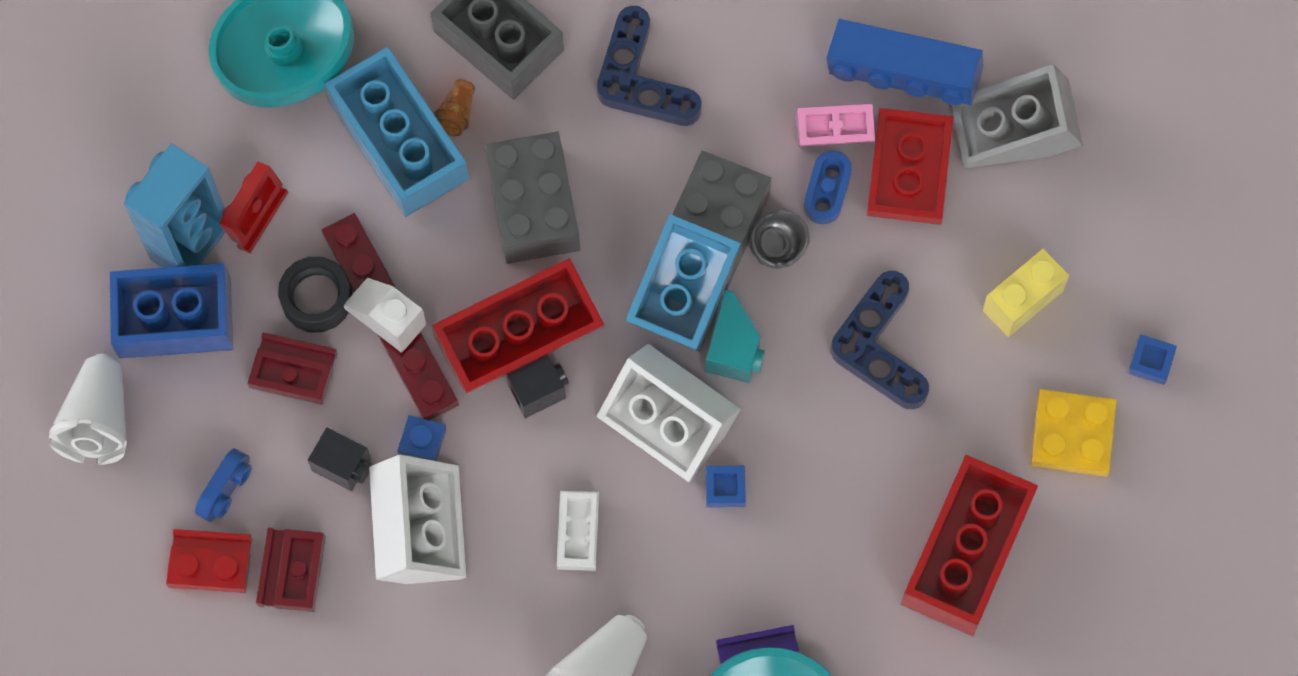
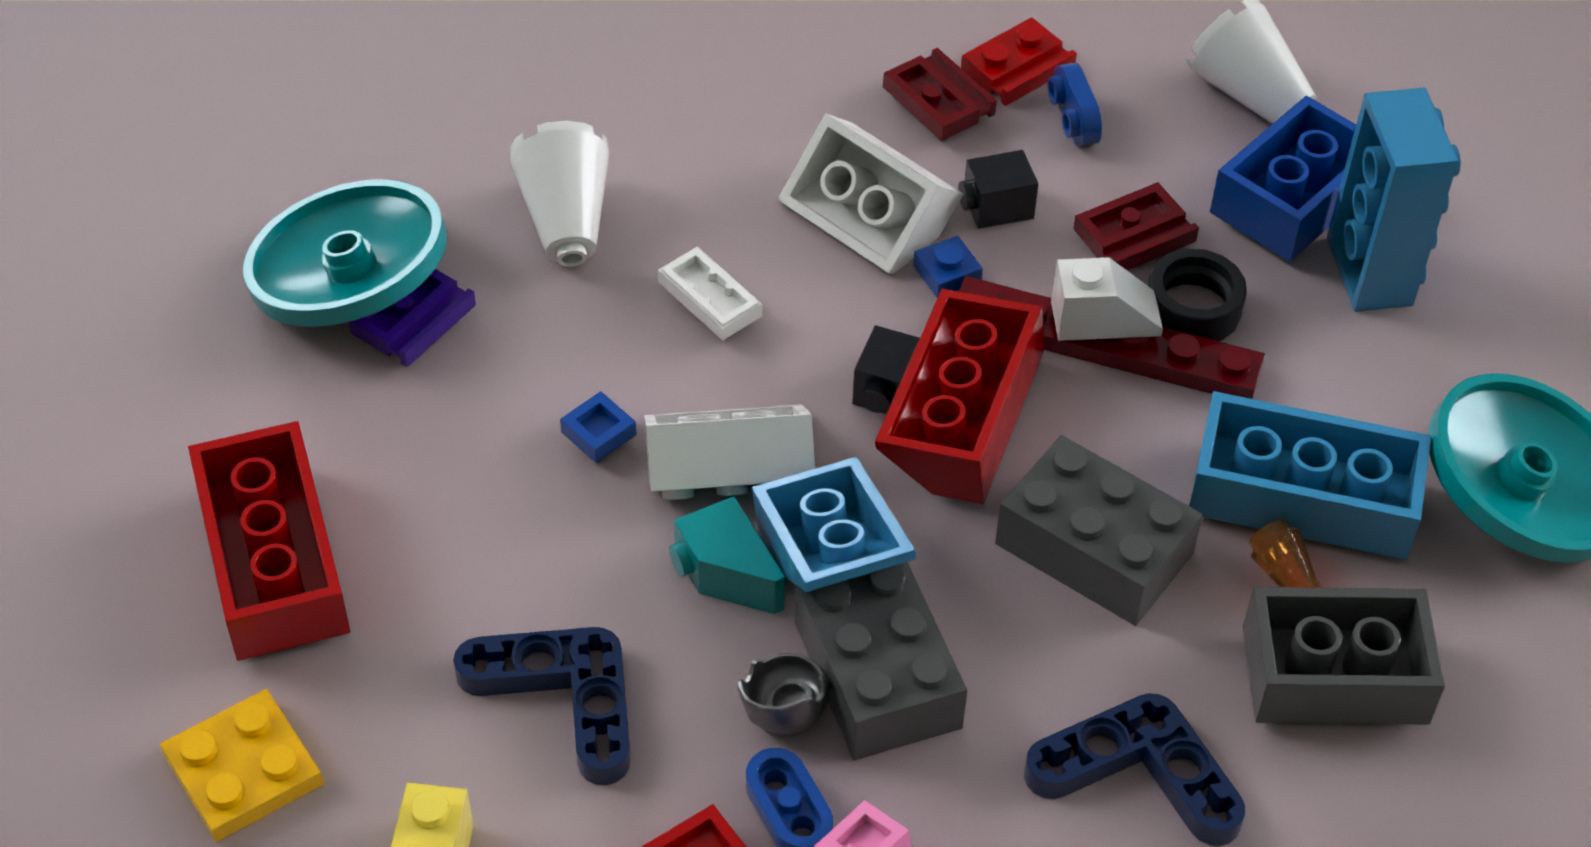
camera: 135 degrees right, 20 degrees down
red plate [219,161,288,254] -> none

